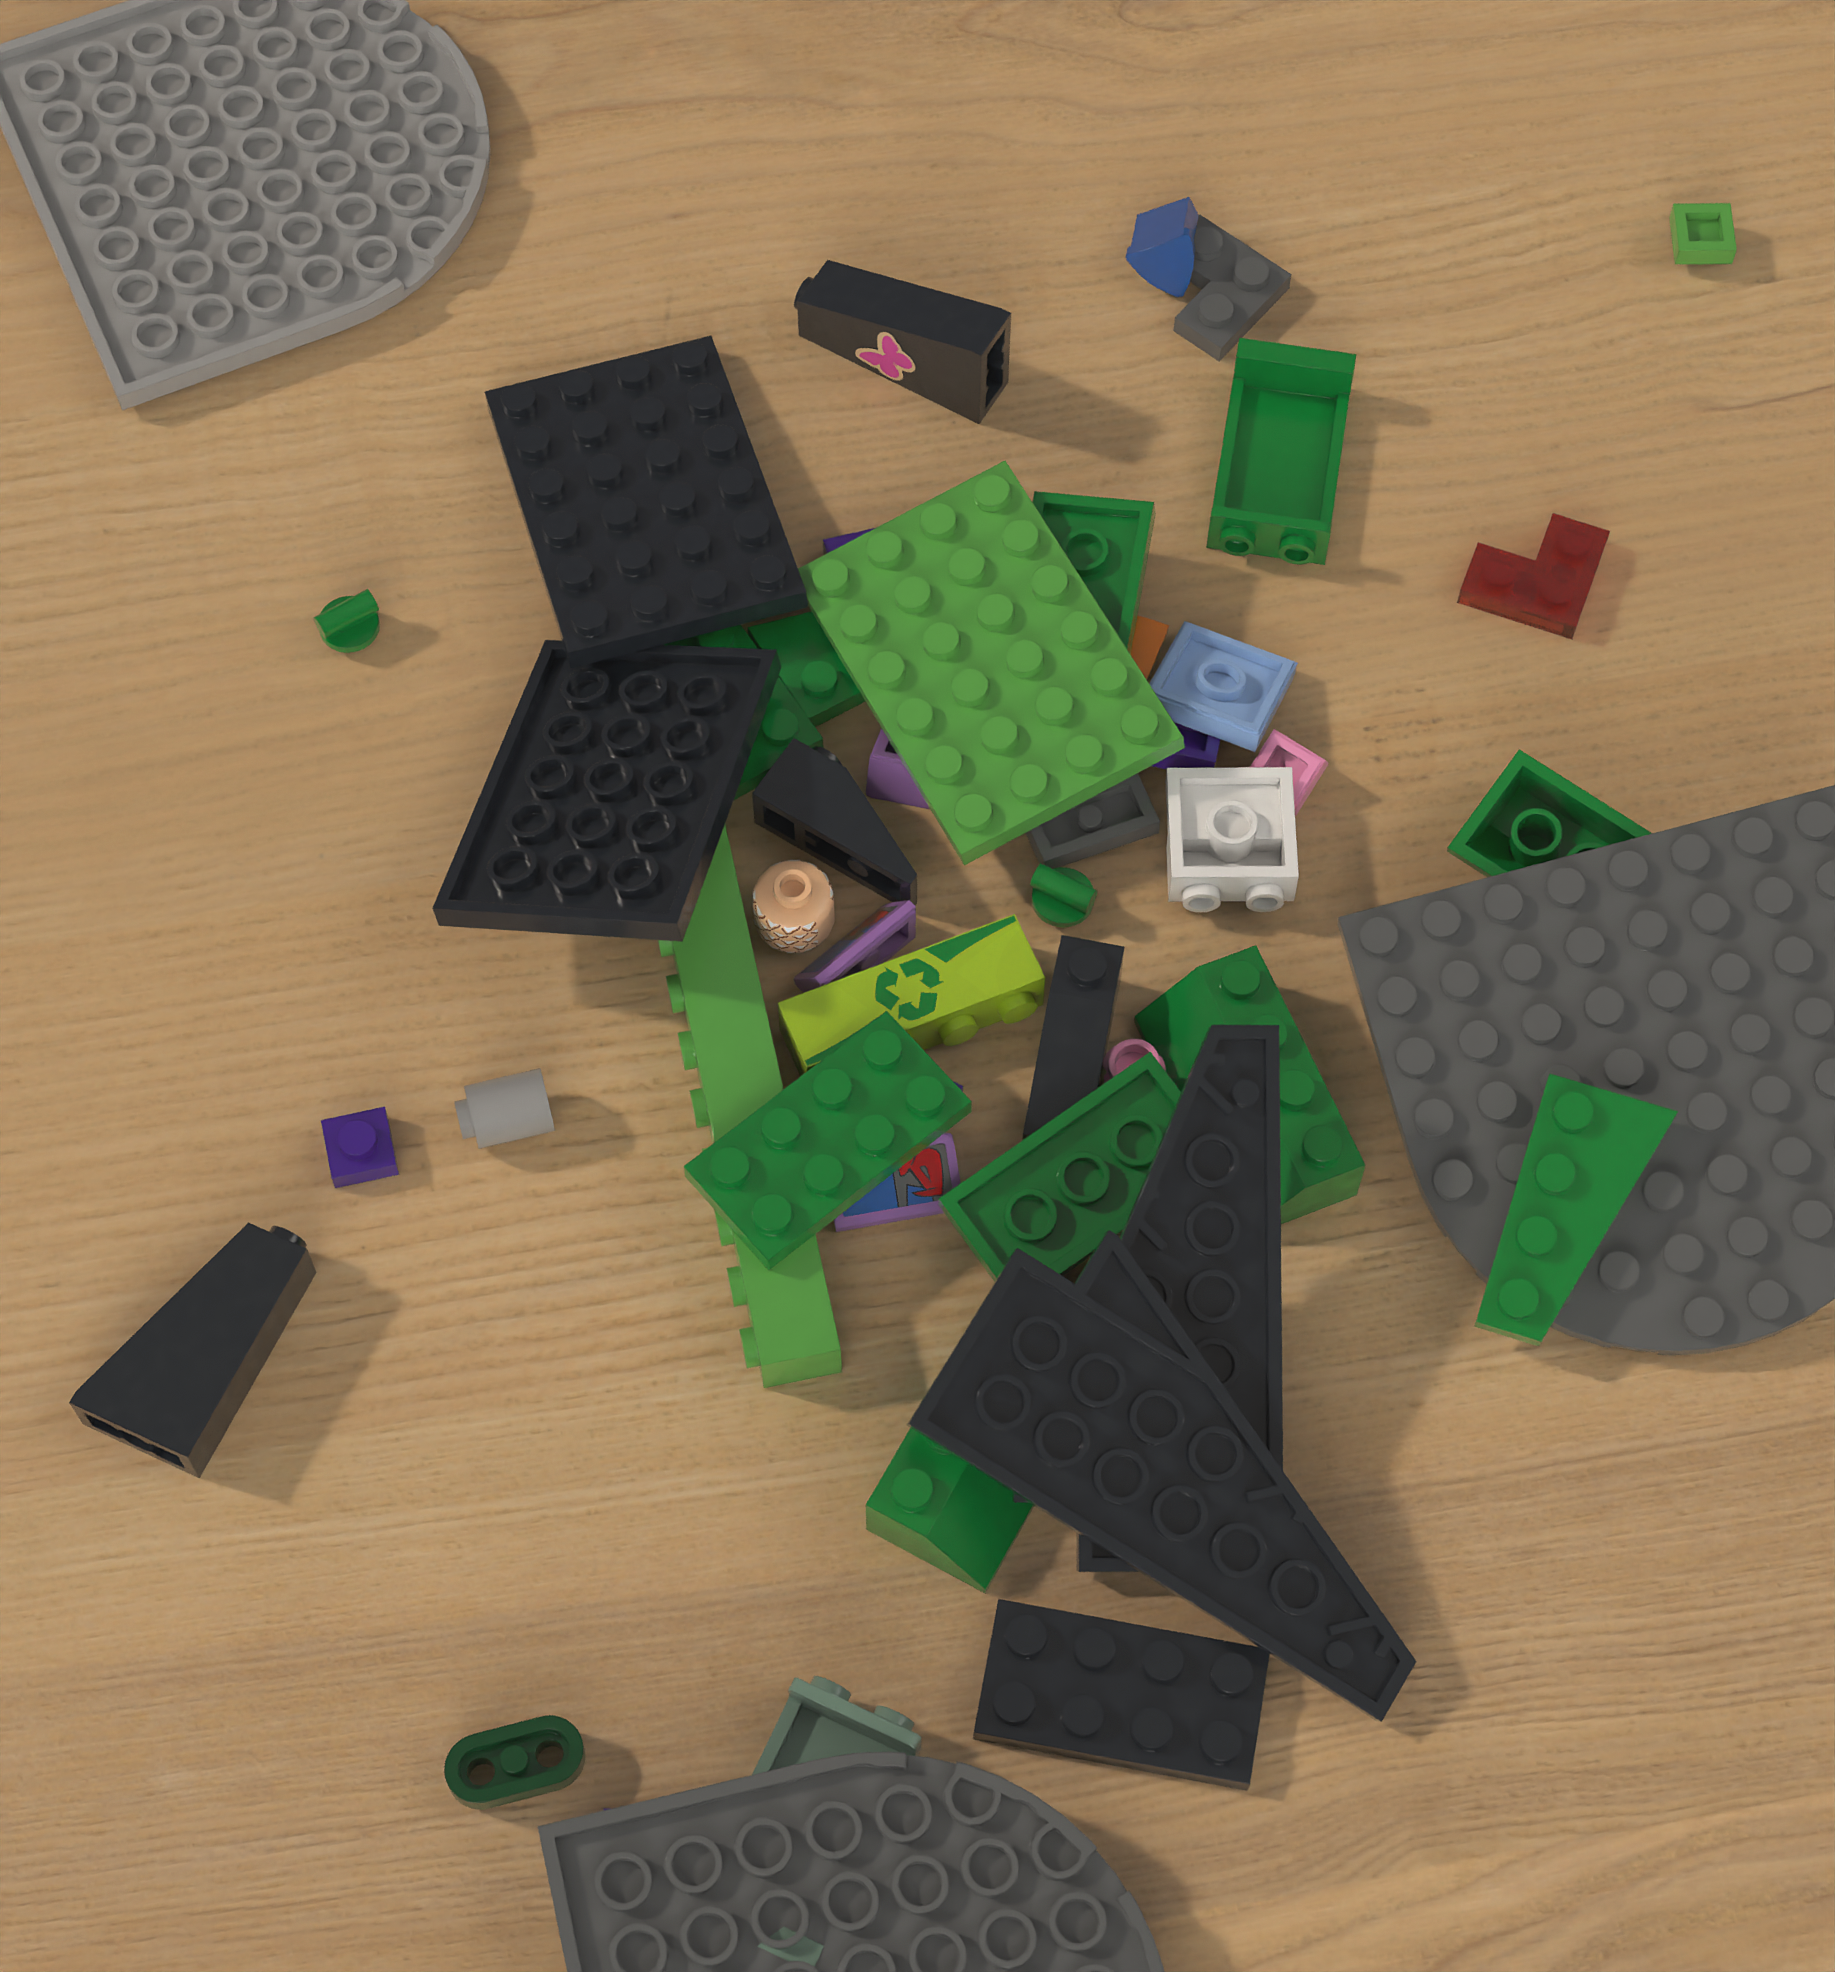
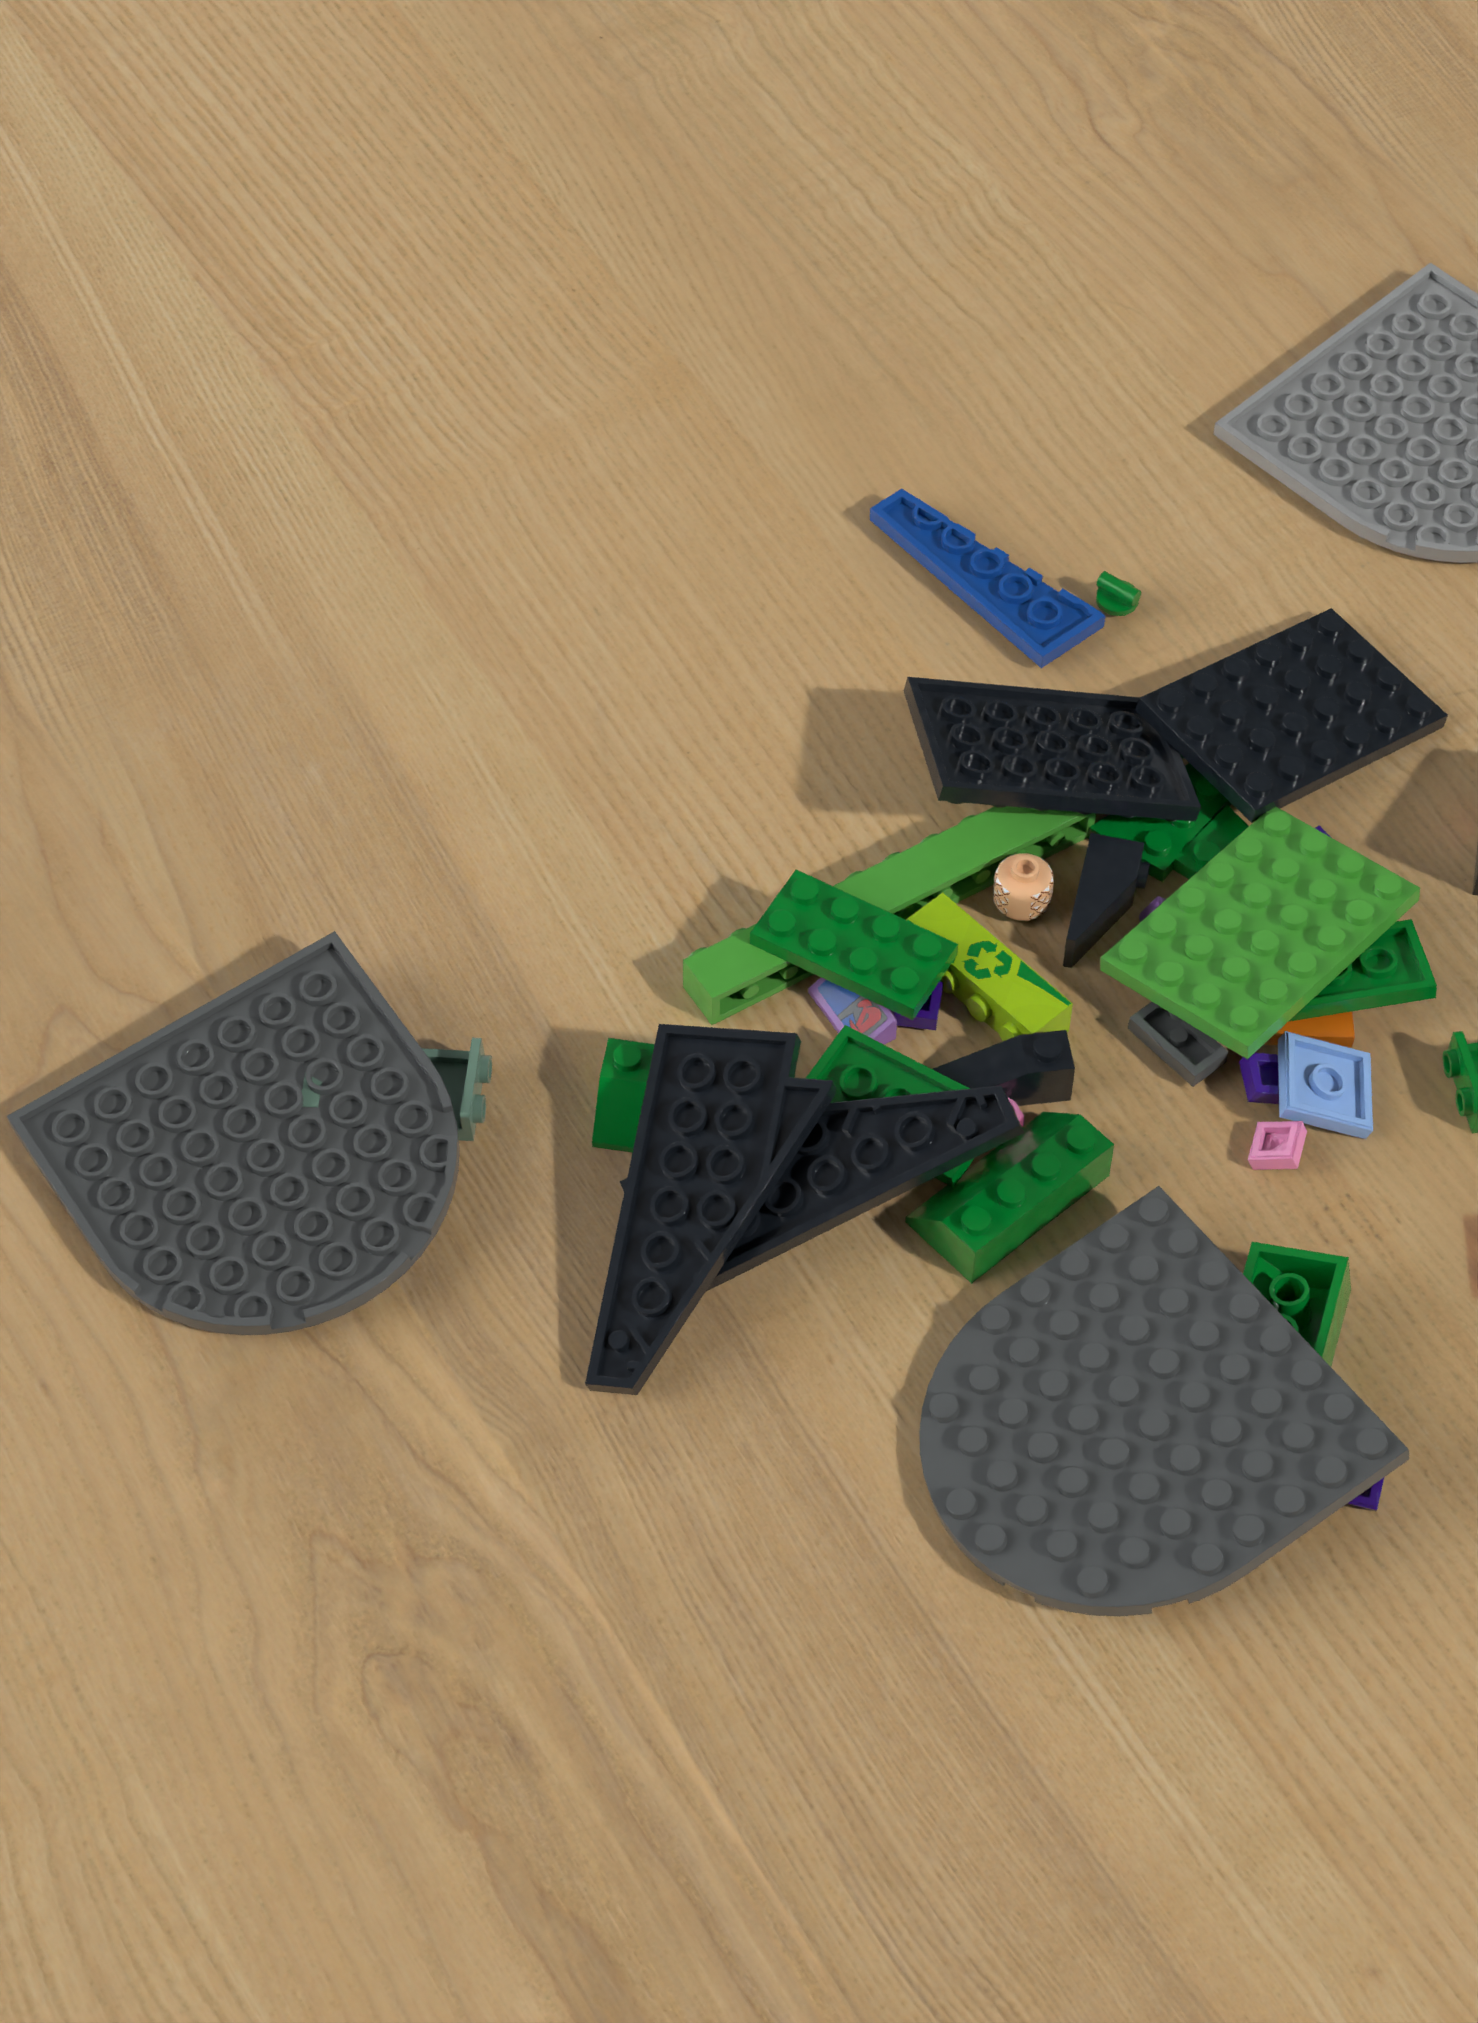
camera: 70 degrees right, 10 degrees down
black slope [69,1222,317,1478] -> none
dark purple plate [321,1107,399,1188] -> none
dark green plate [444,1715,586,1810] -> none
light grey brick [454,1068,555,1149] -> none
medium lavender slope [794,900,916,993] -> none
black plate [973,1599,1270,1791] -> none
green plate [1030,863,1098,928] -> none
white plate [1165,767,1299,913] -> none
green wing [1474,1073,1678,1346] -> none
none -> blue wing [870,489,1105,668]

